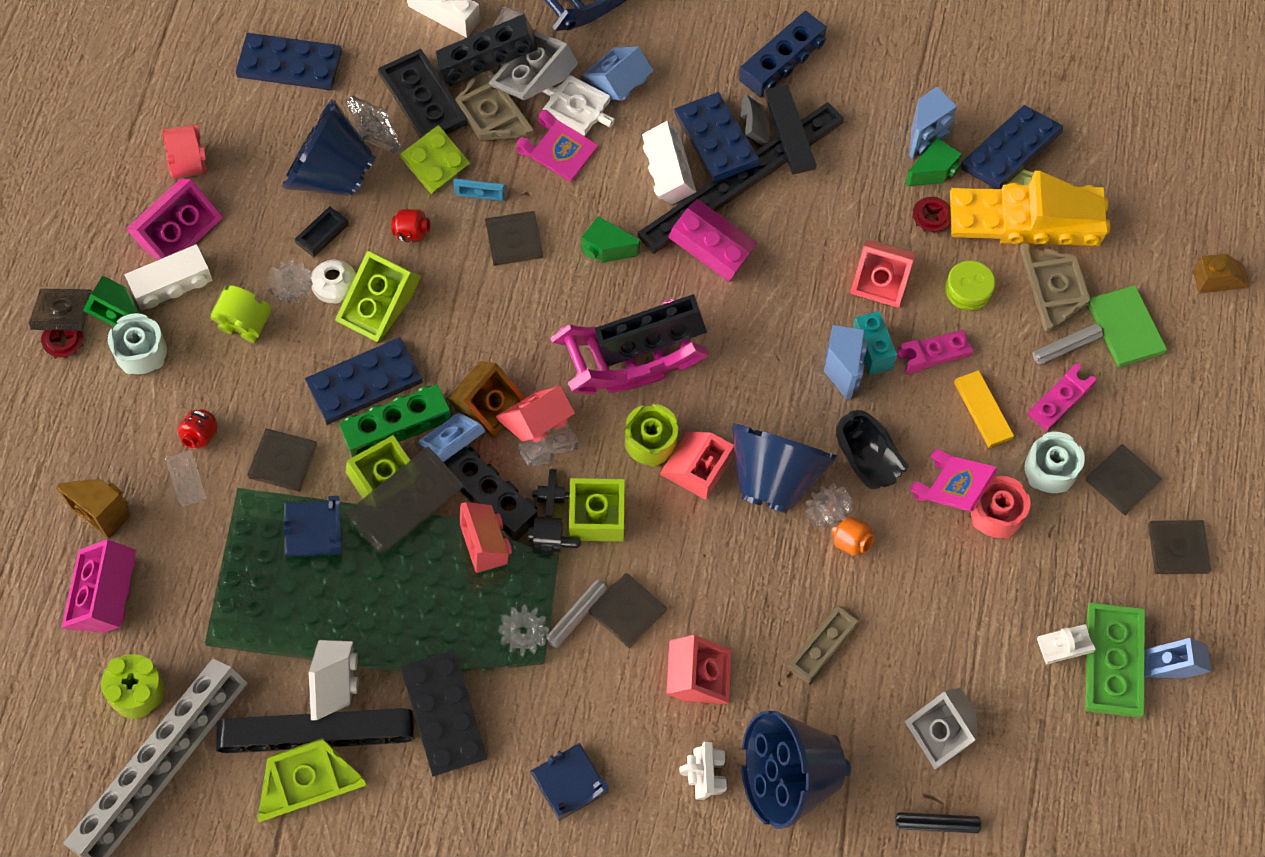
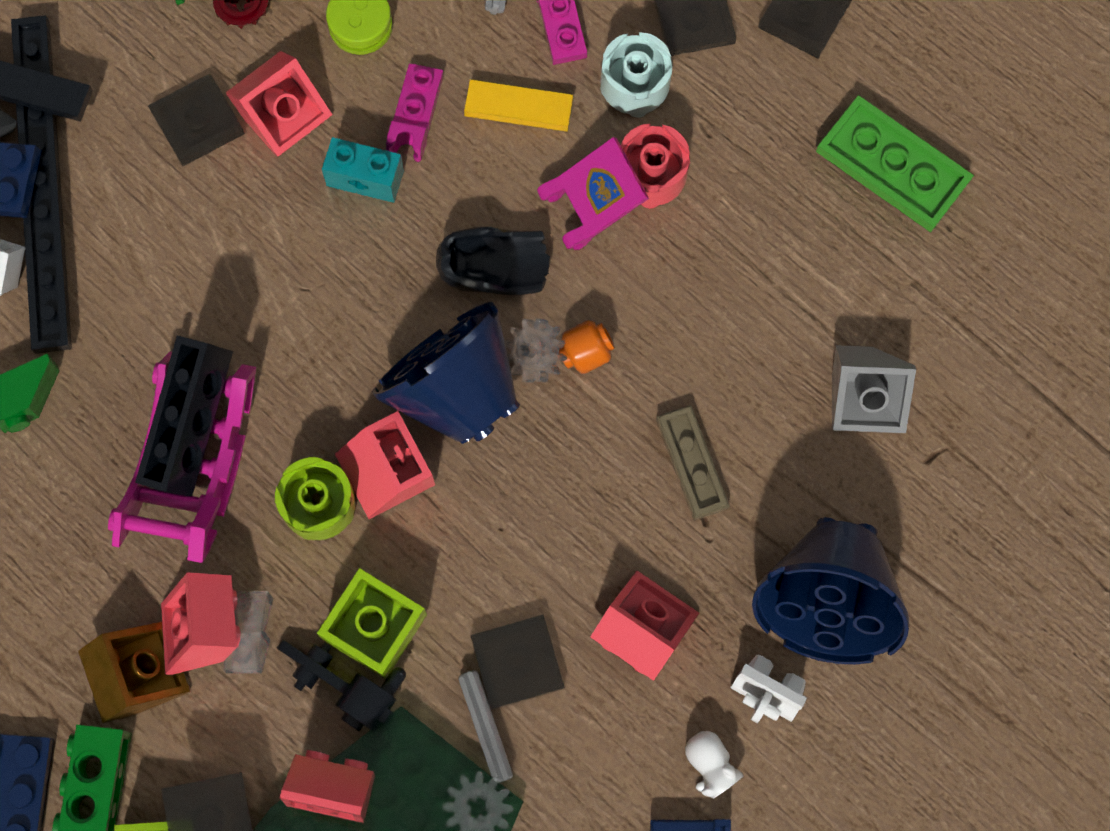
camera: 60 degrees left, 10 degrees up
medium blue tile [417,412,486,462] -> none
black brick [438,446,538,543] -> none
dark pink slope [668,199,758,282] -> none
medium blue slope [824,325,867,400] -> none
black axle [895,812,981,833] -> none
white hips [1037,624,1095,665] -> none
medium blue slope [1144,638,1211,678] -> none
none -> clear smoke tile [148,74,245,167]
none -> white animal [685,731,744,799]

